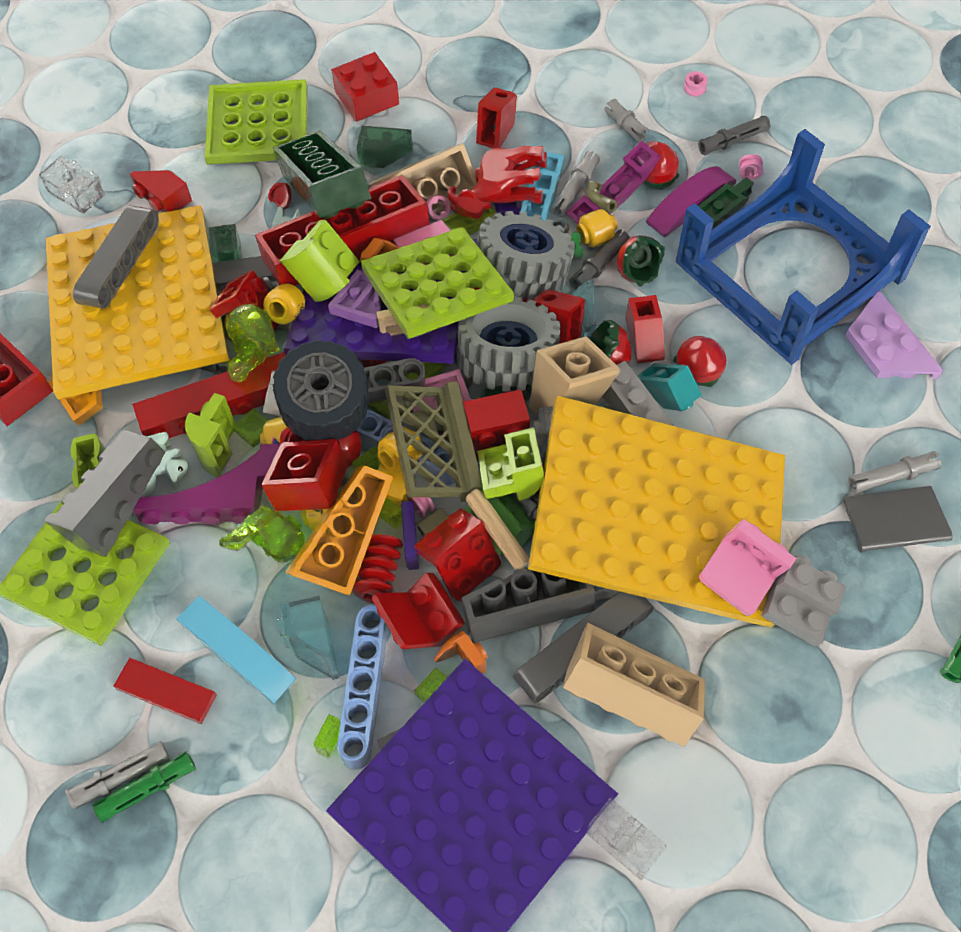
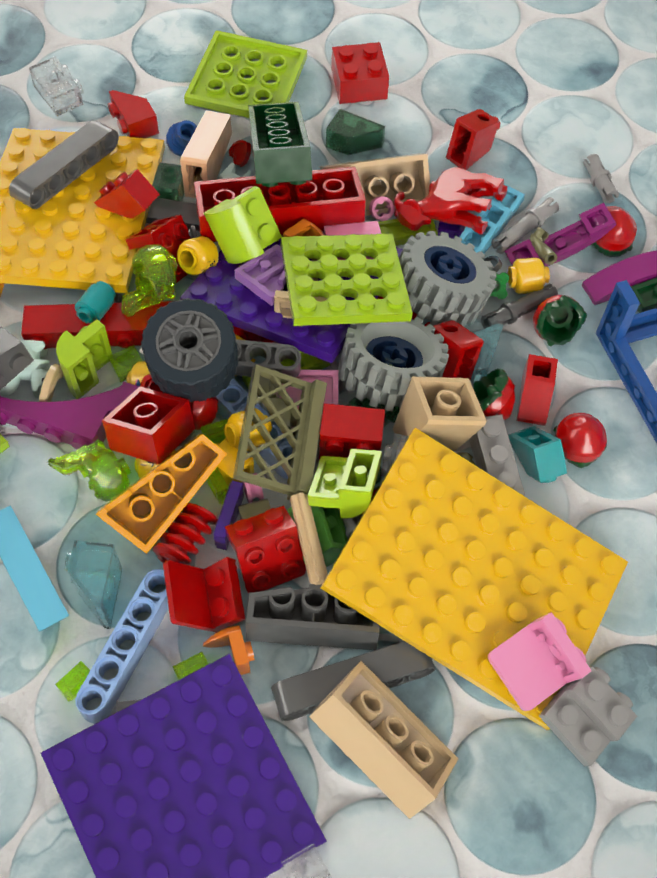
camera: 15 degrees right, 0 degrees up
none -> tan piece [39,363,64,402]
none -> teal brick [75,281,116,323]
none -> red slope [94,169,160,219]
none -> blue piece [166,120,197,156]
none -> light nougat slope [180,111,232,198]

